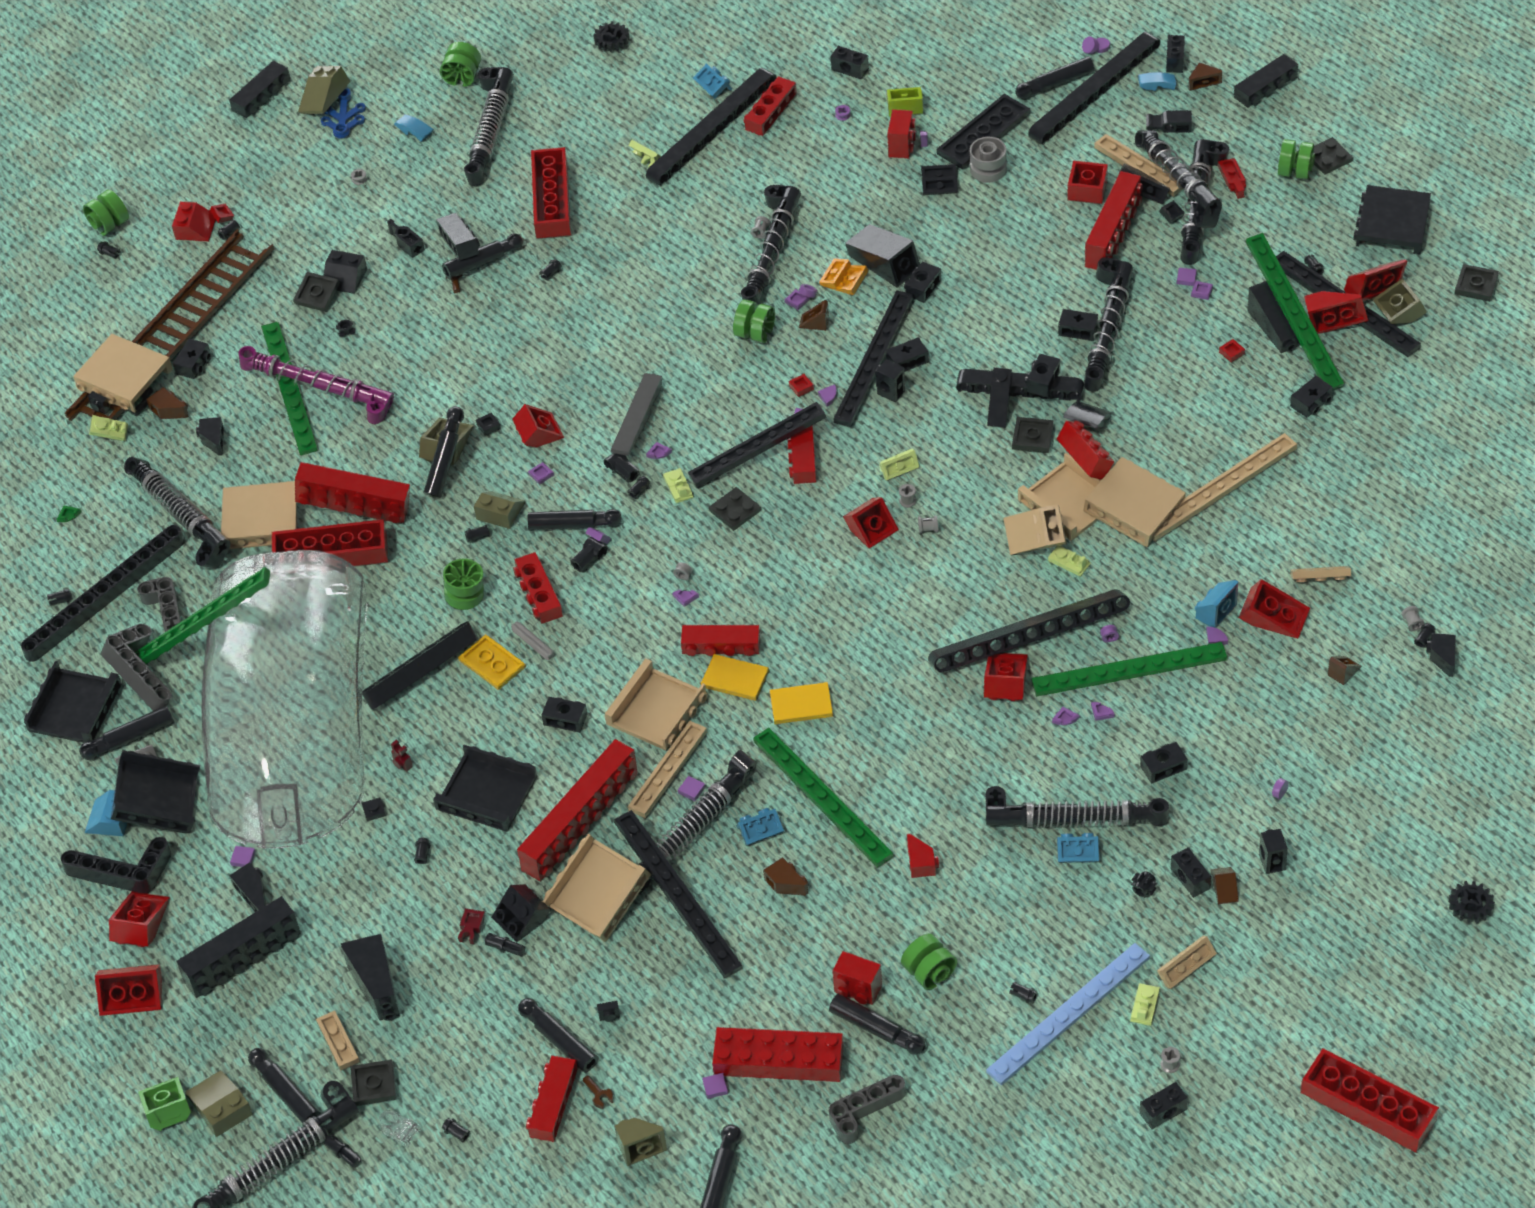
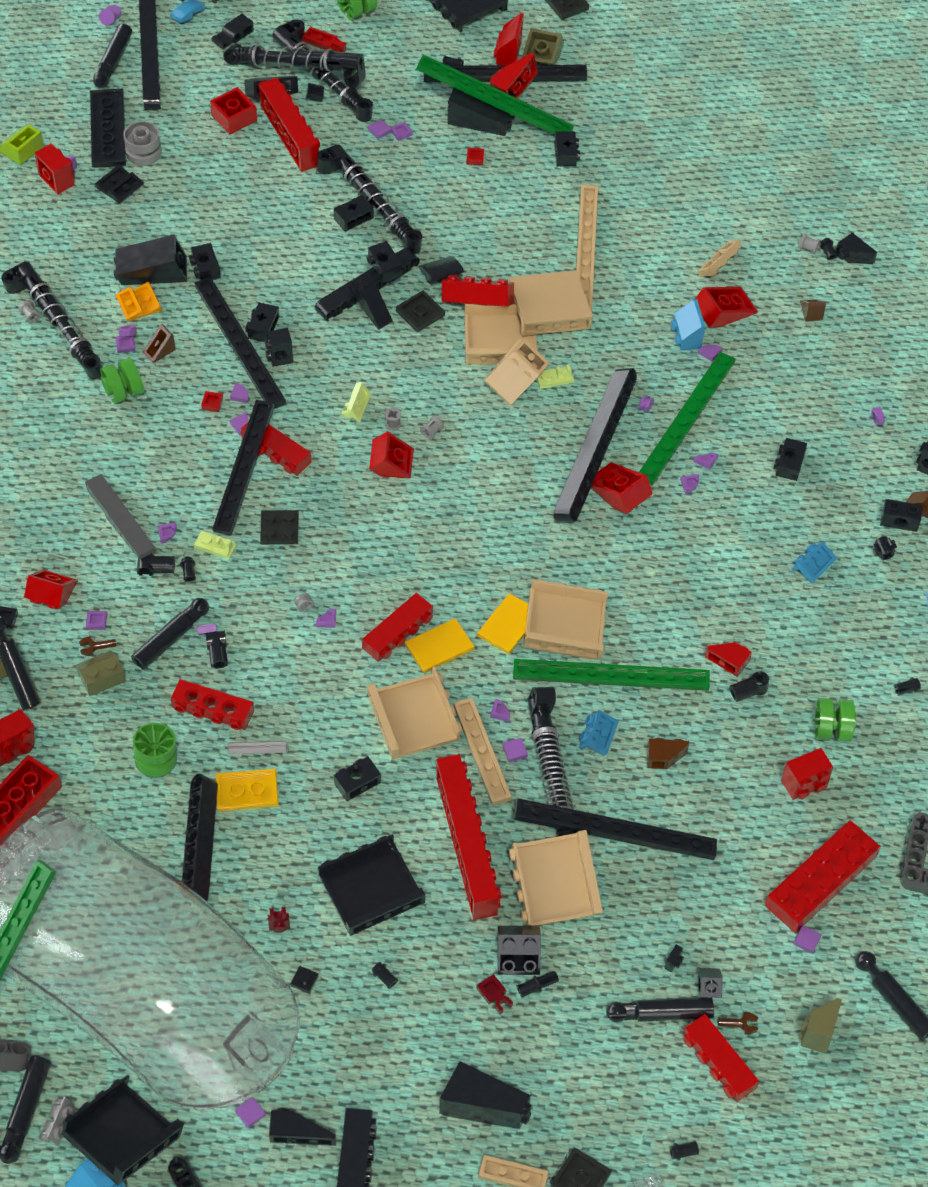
camera: 55 degrees left, 5 degrees up
black pin [465,525,490,543] -> none
black piece [829,993,925,1055] -> none
black piece [985,786,1169,828] -> none
tan plate [1094,134,1183,197] -> none
none -> reddish brown bar [79,636,116,656]
none -> medium lavender tile [490,699,510,722]
none -> tan panel [523,579,609,660]
none -> black brick [698,968,723,998]
none -> black piece [729,671,769,702]

